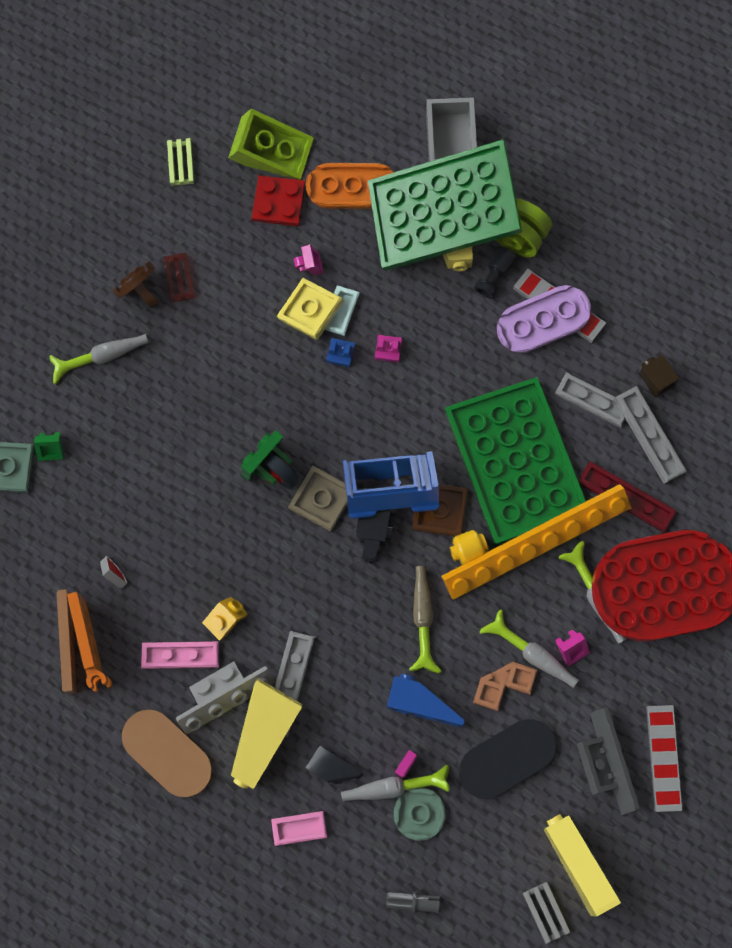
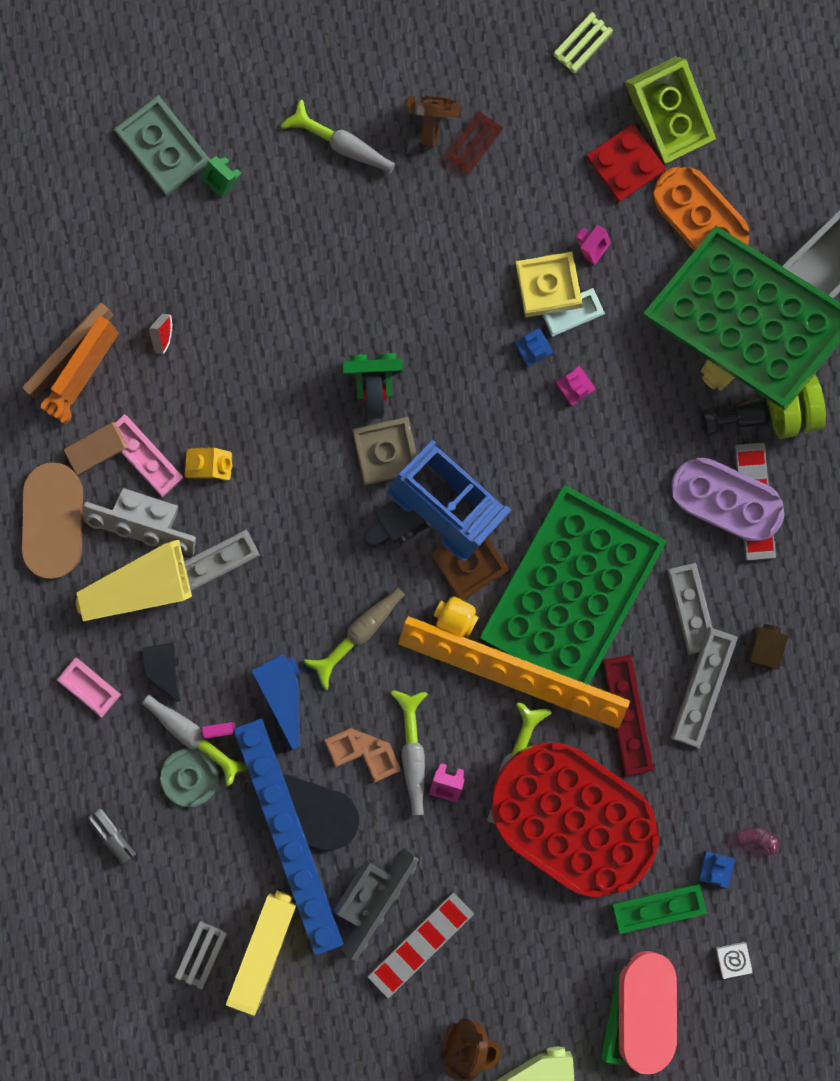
camera: 45 degrees right, 10 degrees up
none -> medium nougat tile [64,422,129,475]
none -> blue plate [234,718,344,955]

